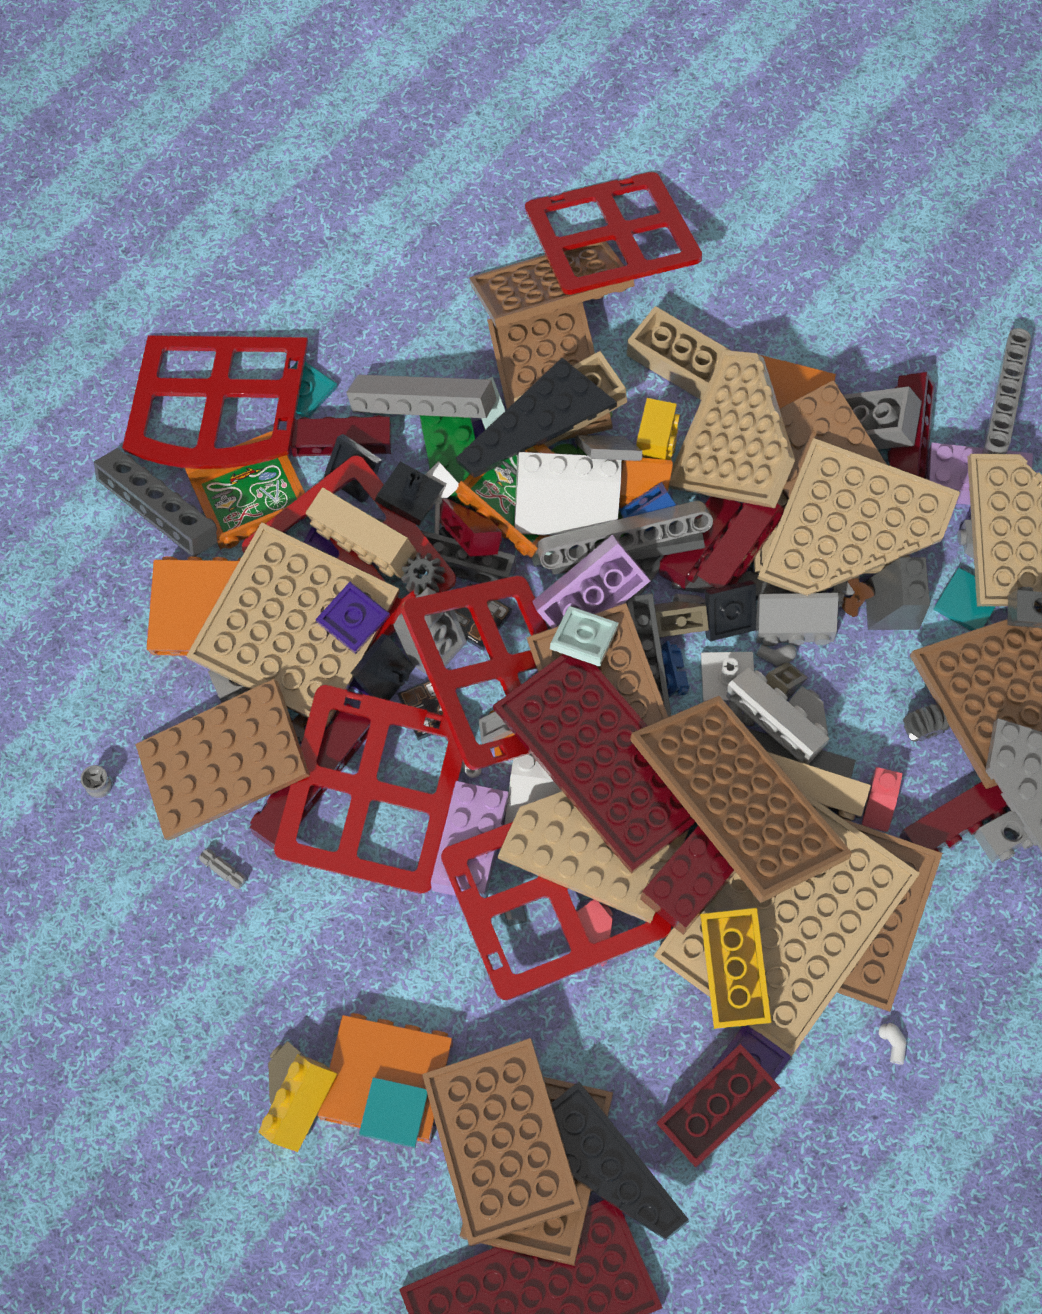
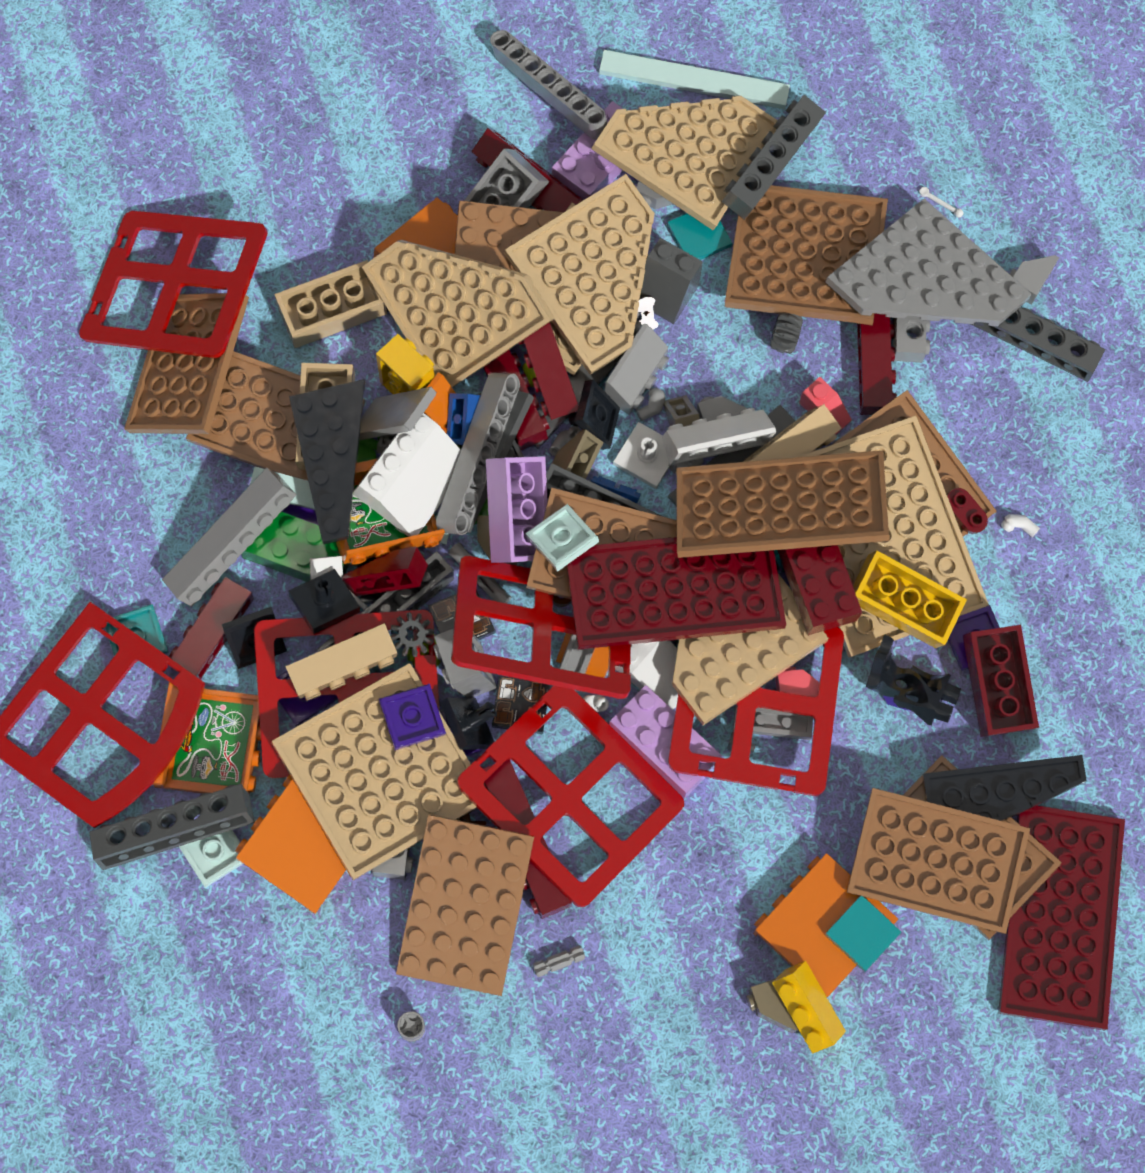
camera: 65 degrees left, 5 degrees up
none -> light aqua tile [179,830,243,888]
none -> light grey pin [448,543,512,603]
none -> light grey plate [733,705,813,740]
none -> black hips [866,634,961,726]
none -> dark red plate [946,488,988,534]

